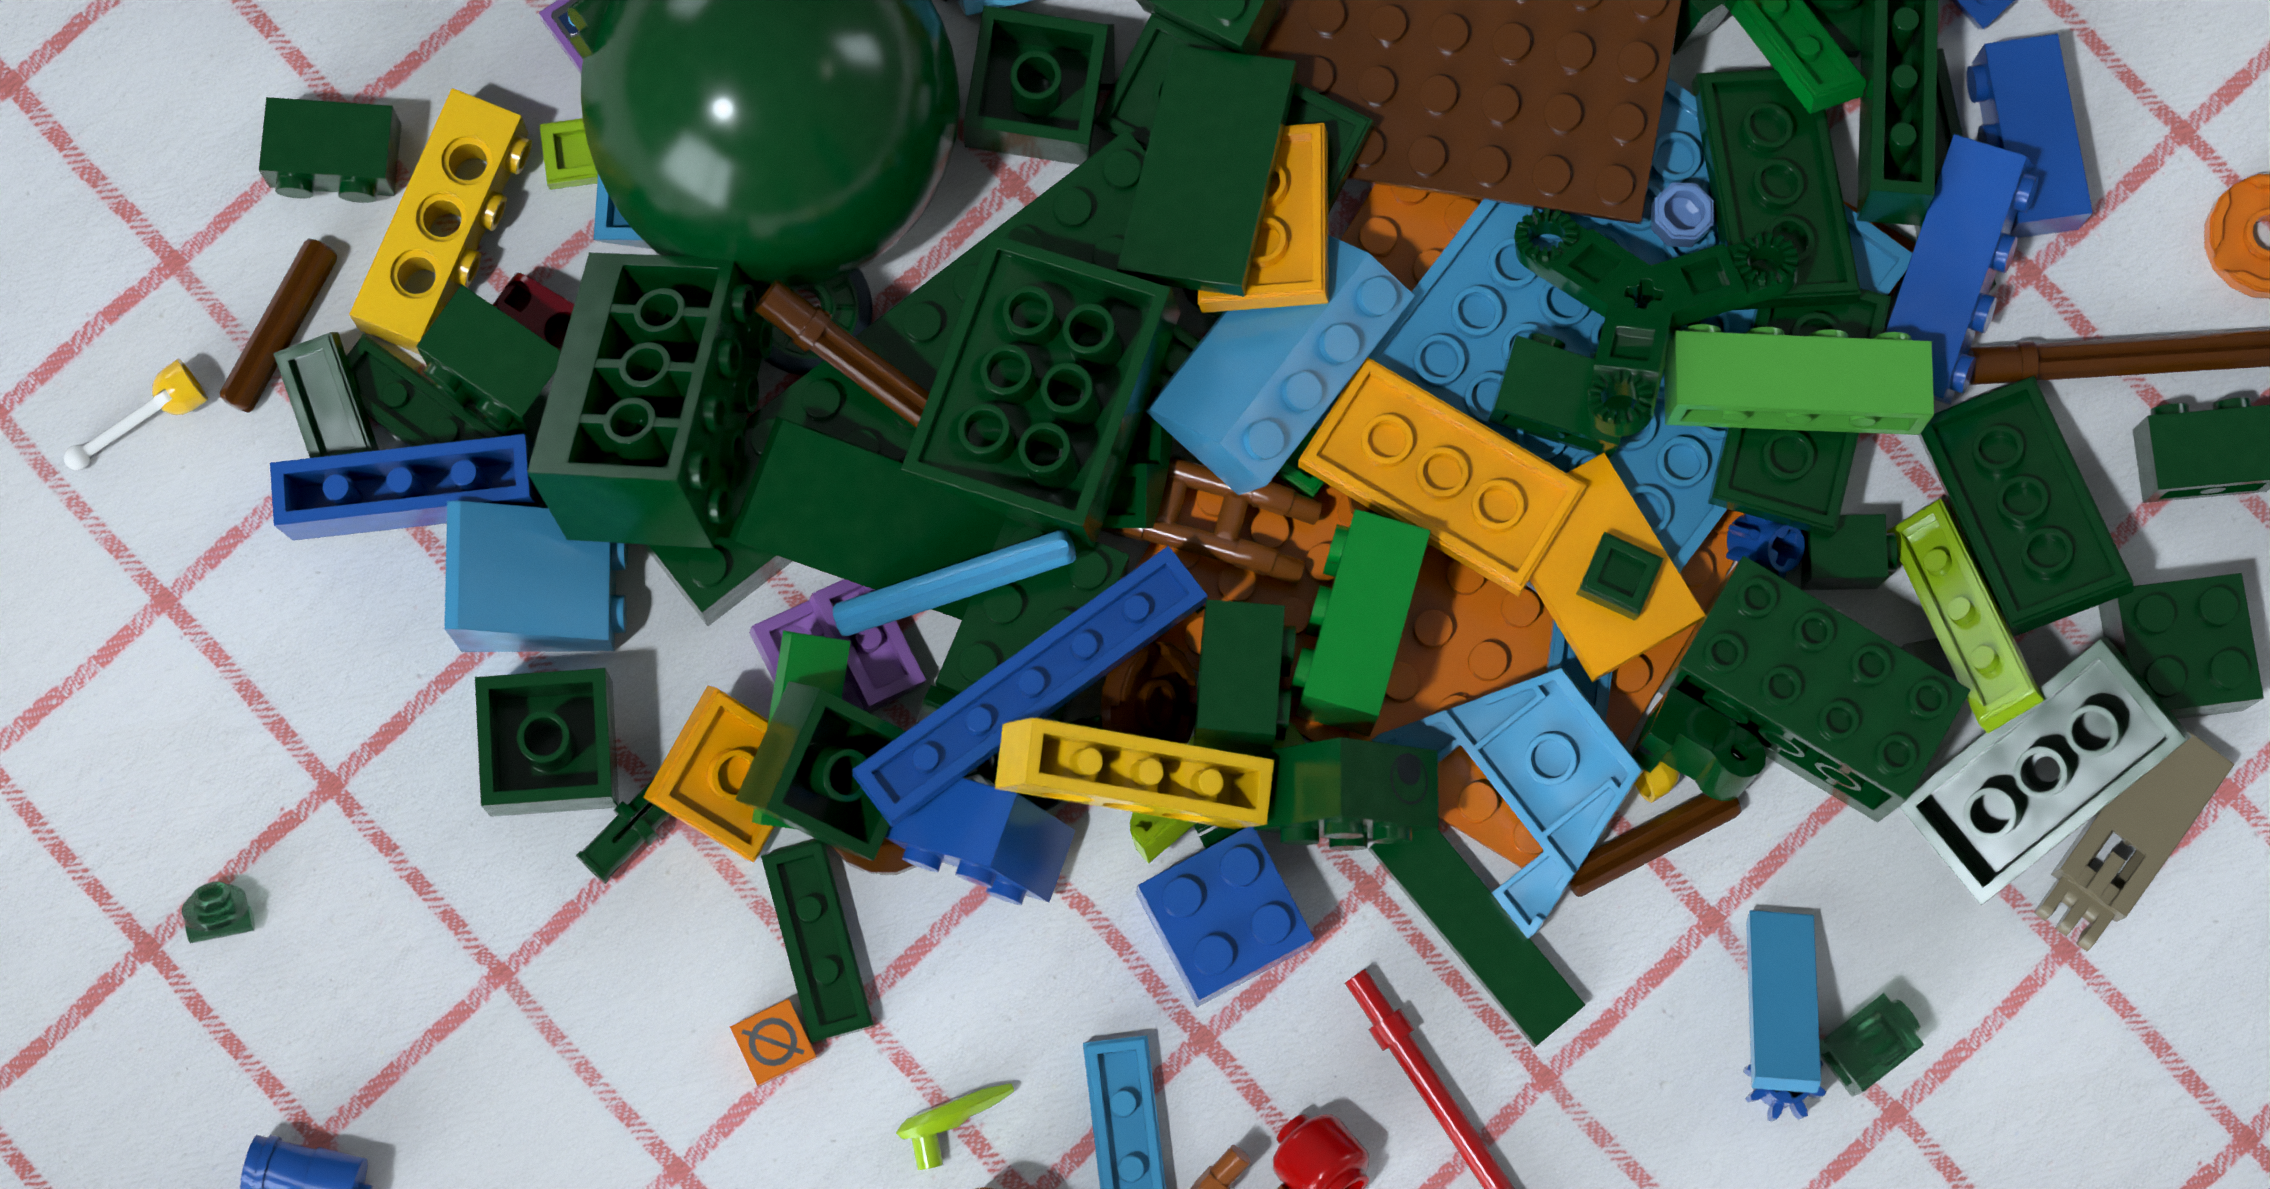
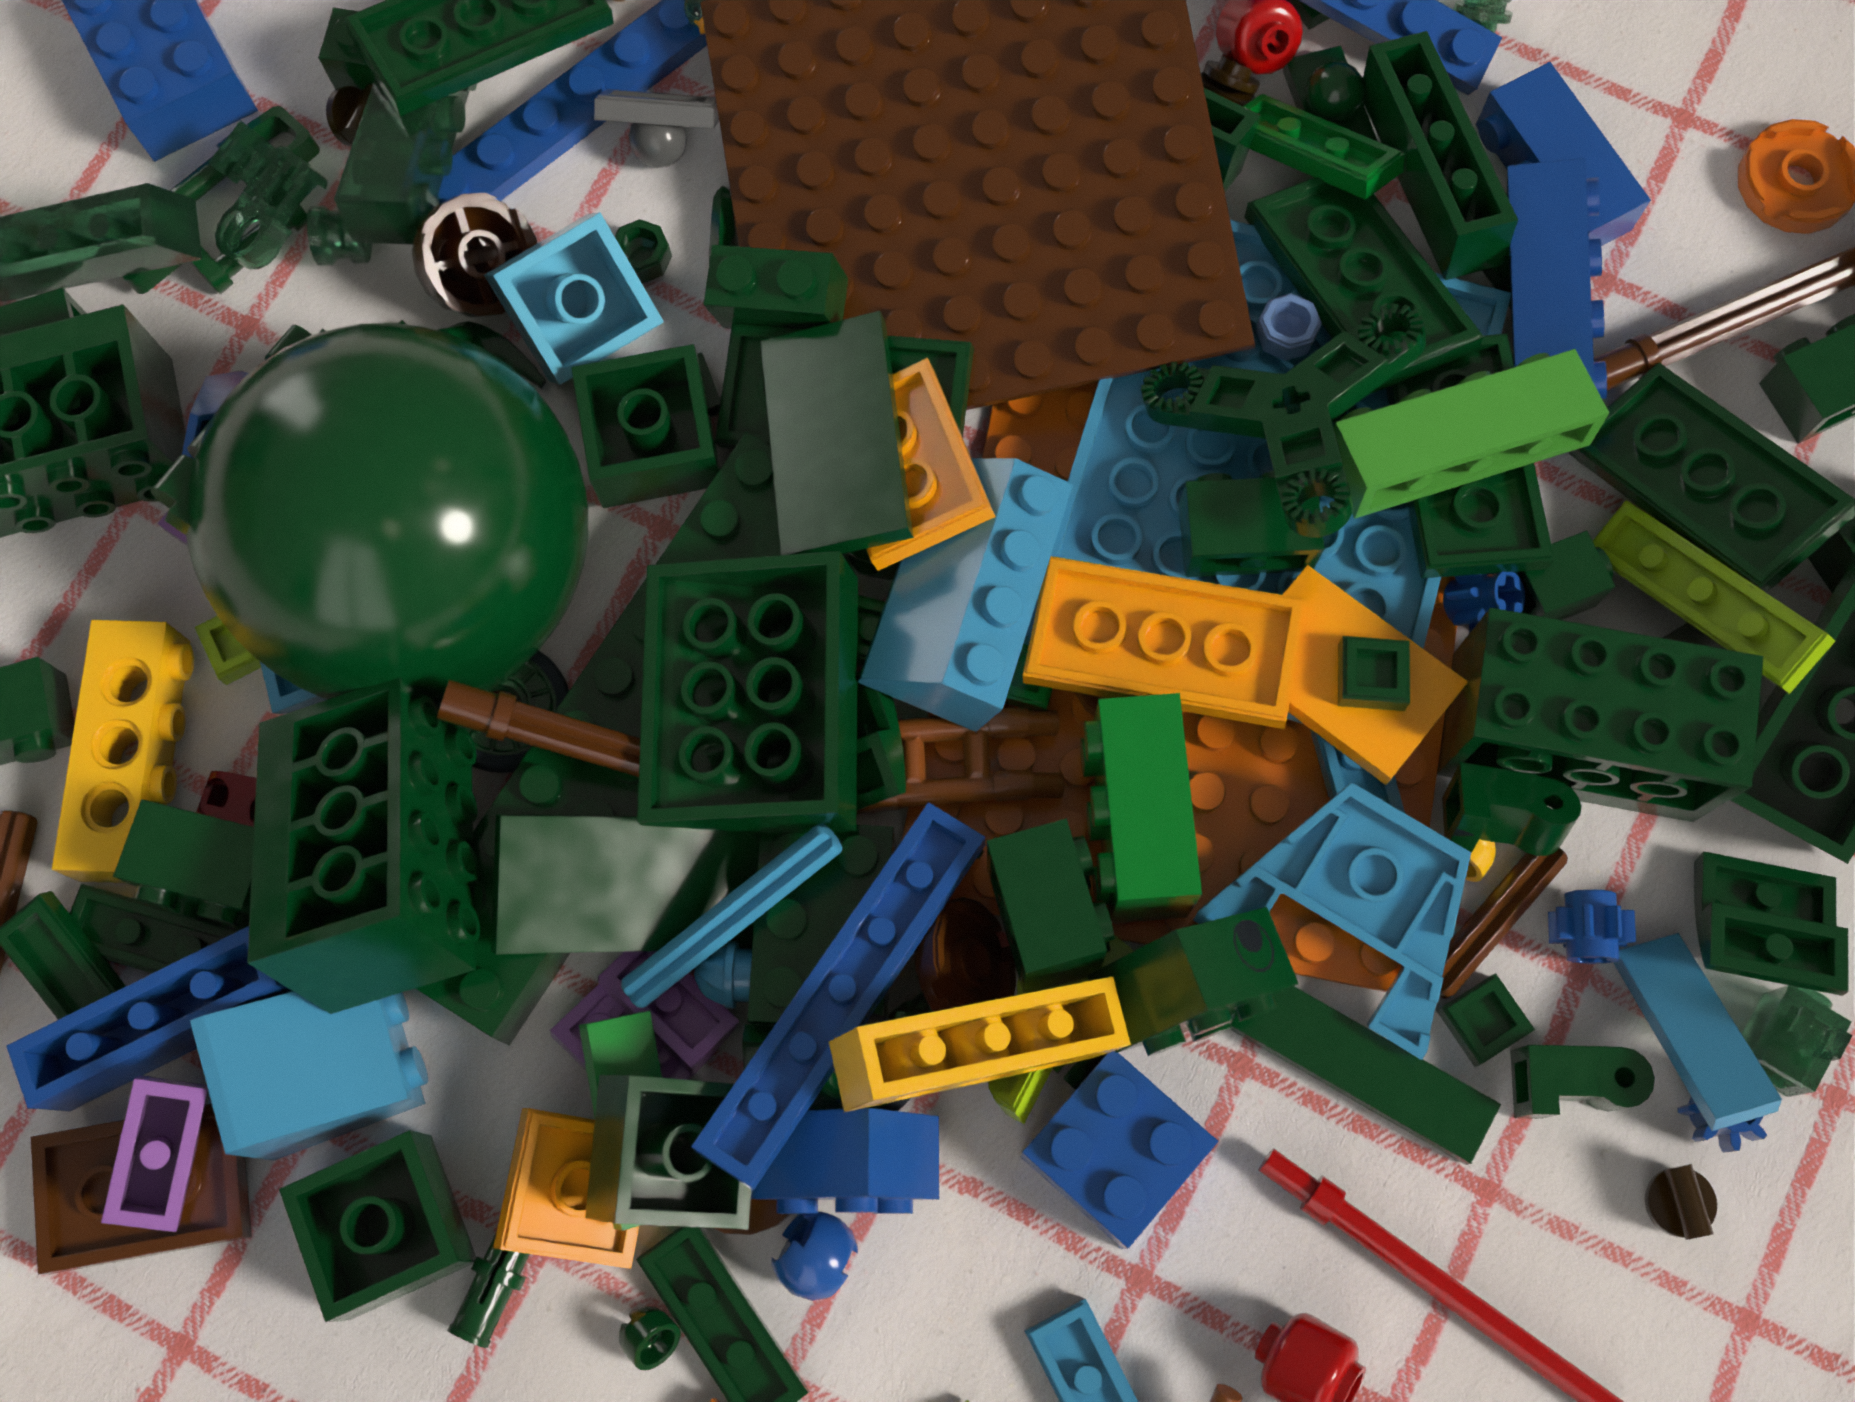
camera: 10 degrees left, 5 degrees down
none -> reddish brown plate [31,1104,252,1275]
none -> medium lavender brick [101,1075,209,1232]
none -> dark green hinge [619,1306,681,1370]
none -> dark azure plate [694,941,752,1009]
none -> blue piece [771,1211,858,1301]
none -> dark green tile [1436,973,1535,1067]
none -> dark green leg [1510,1045,1655,1119]
none -> blue gear [1548,890,1636,964]
none -> dark brown plate [1645,1164,1717,1240]
none -> dark green slope [1694,851,1849,996]

